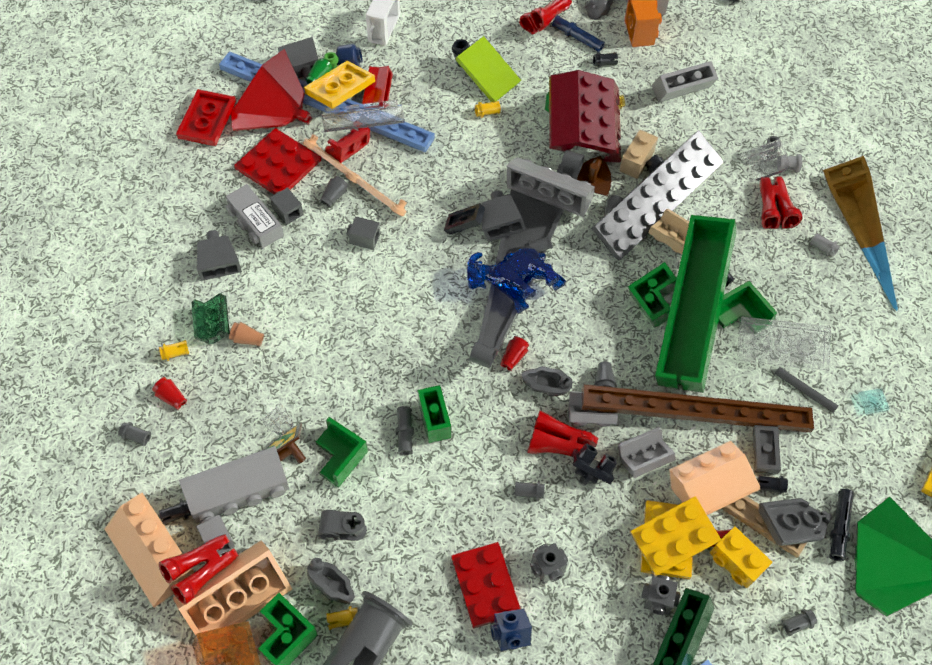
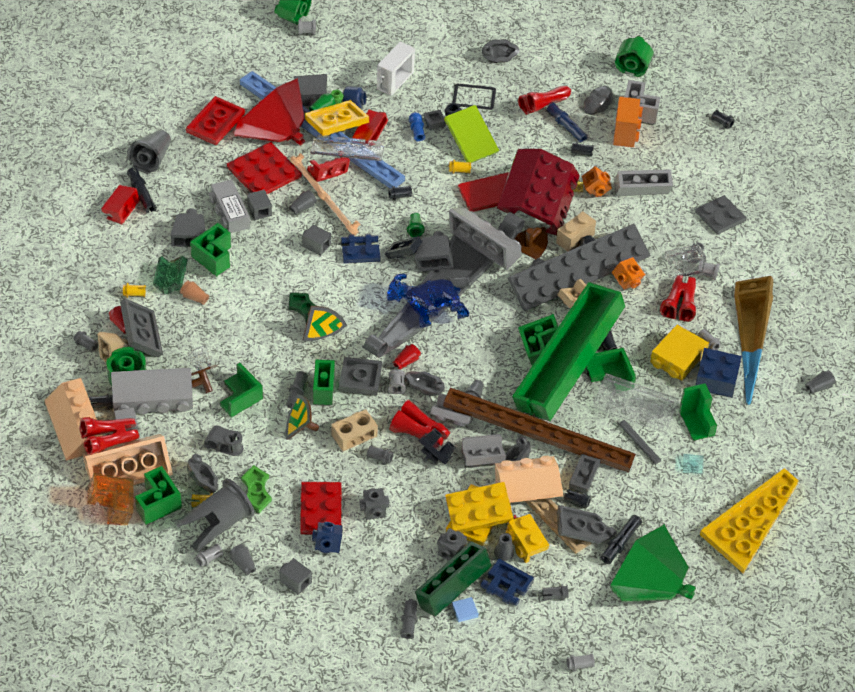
camera: 15 degrees right, 10 degrees down
none -> tan slope [97,332,130,362]
none -> red hinge [101,185,140,225]
none -> green brick [106,347,147,386]
none -> dark grey plate [120,298,163,357]
none -> dark grey cone [127,130,171,174]
none -> black pin [127,167,157,213]
none -> green brick [190,223,231,277]
none -> bright green tile [241,465,272,513]
none -> shield [286,394,319,440]
none -> dark green tile [288,292,317,324]
none -> shield [302,306,347,341]
none -> tan brick [331,409,378,451]
none -> dark grey plate [339,357,382,396]
none -> dark blue plate [341,234,381,264]
none -> black pin [388,185,412,200]
none -> light grey bush [388,369,406,394]
none -> green cone [407,212,425,238]
none -> blue pin [409,112,426,142]
none -> dark grey plate [424,110,446,130]
none -> black piece [452,83,496,110]
none -> red tile [458,172,509,212]
none -> dark blue plate [480,559,534,606]
none -> dark grey cone [494,533,514,561]
none -> dark grey arm [505,436,531,461]
none -> orange brick [581,166,612,197]
none -> orange brick [611,257,645,290]
none -> yellow brick [650,324,709,381]
none -> green panel [679,383,717,441]
none -> dark grey plate [695,195,747,235]
none -> dark blue brick [695,348,742,398]

